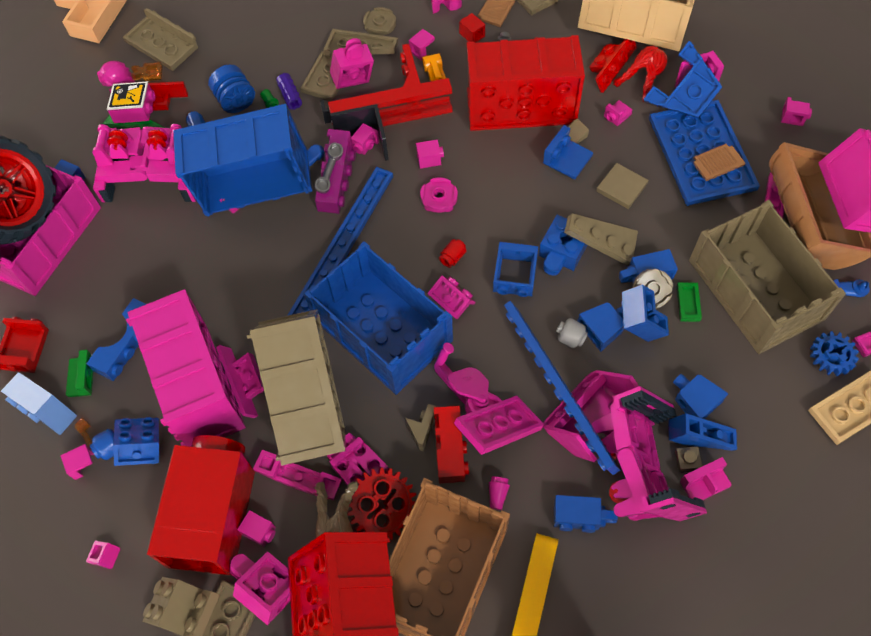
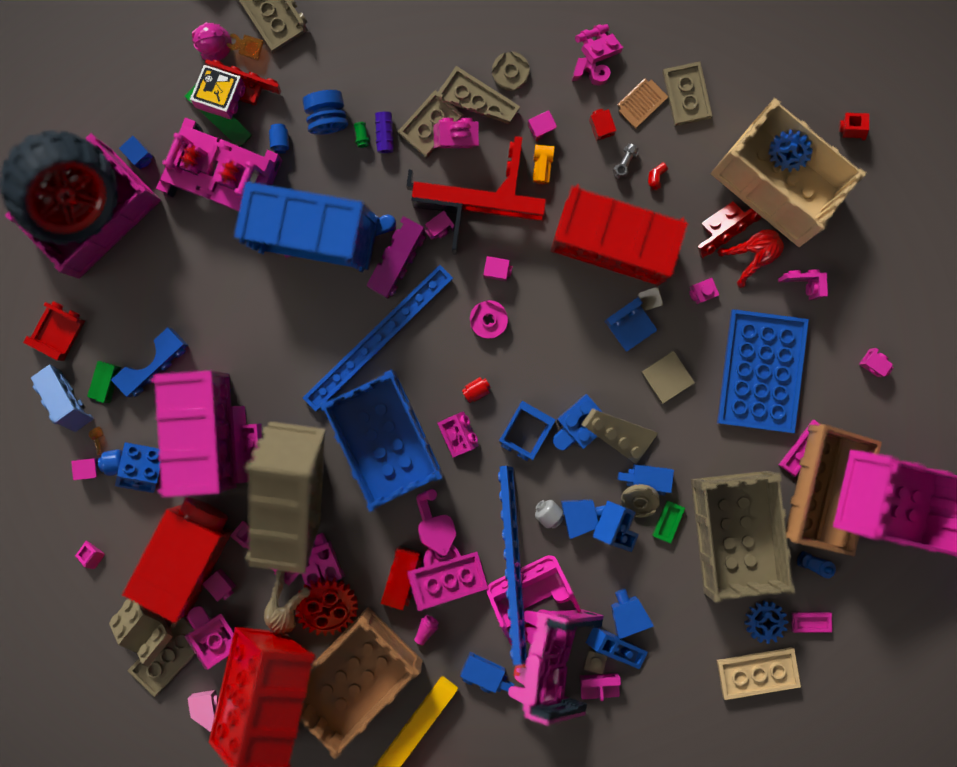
camera: 20 degrees right, 25 degrees up
flat silver bar [315,143,343,193] -> none
dark tan slope [405,404,436,451] -> none
blue wing [643,41,722,118] -> none
medium nougat window [693,144,745,181] -> none

